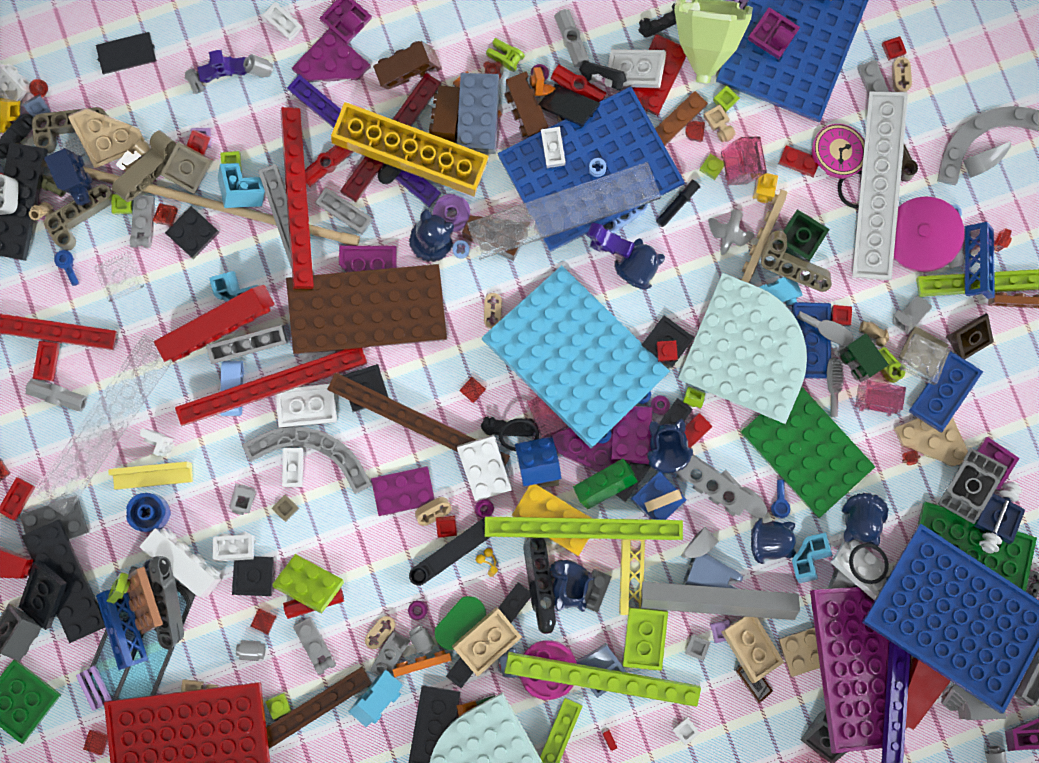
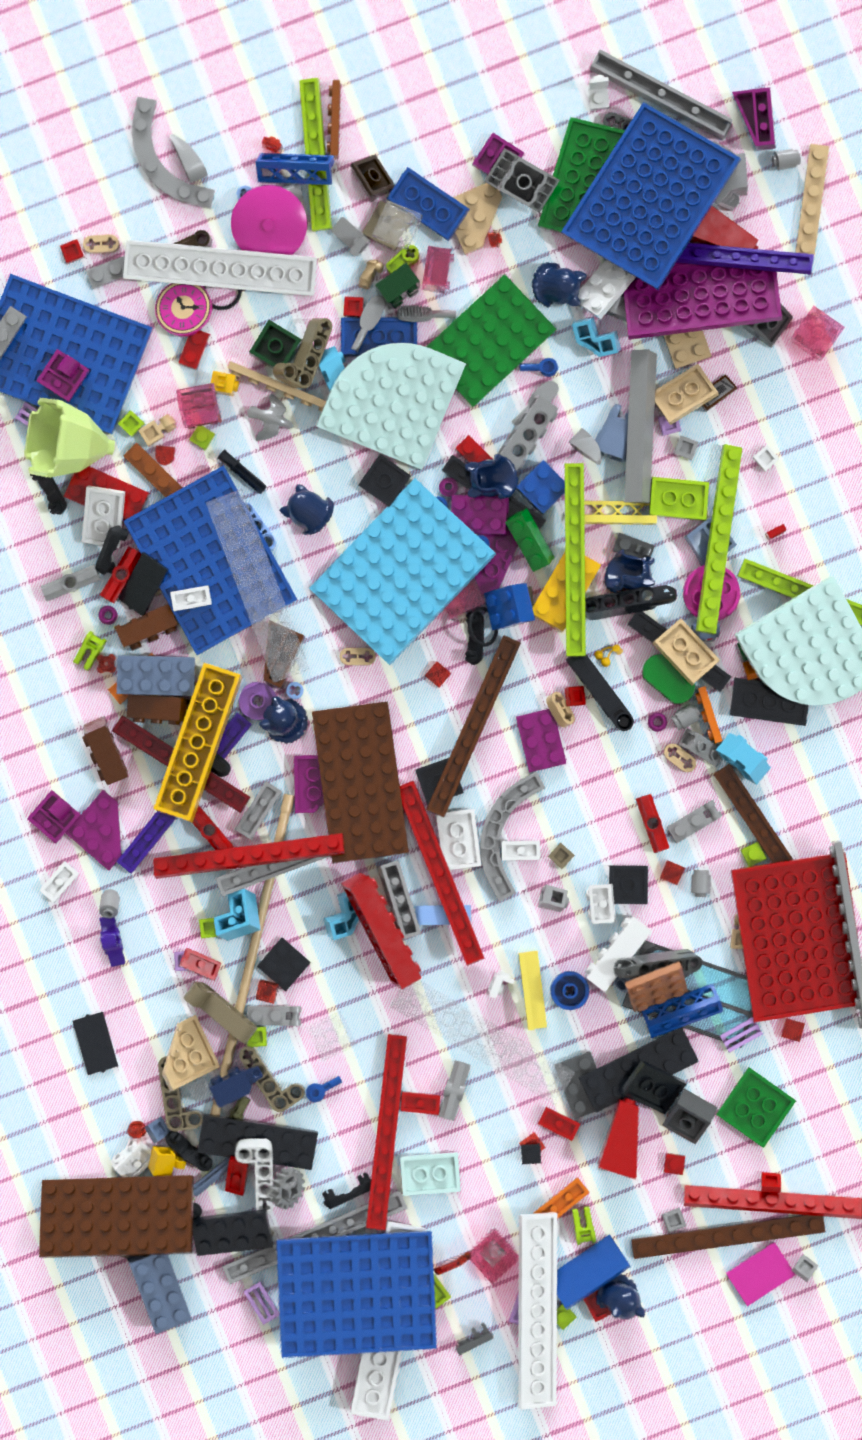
camera: 80 degrees left, 5 degrees up
tan arm [29,202,54,220] -> none
lime plate [107,572,130,604] -> none
tan plate [116,139,151,172] -> none
dark tan plate [161,141,213,194] -> none
light grey pin [184,69,205,94] -> none
lime plate [272,554,344,614] -> none
white plate [457,435,512,501] -> none
magenta plate [475,499,494,518] -> none
orange plate [529,67,555,96] -> none
dark purple piece [586,223,635,259] -> none
light blue bush [589,158,606,177] -> none
tan beam [645,489,682,512] -> none
red plate [656,340,678,362] -> none
lime plate [683,387,706,409] -> none
dark blue hair [751,518,797,564] -> none
black tyre [849,543,889,584] -> none
dark blue plate [974,482,1026,553] -> none

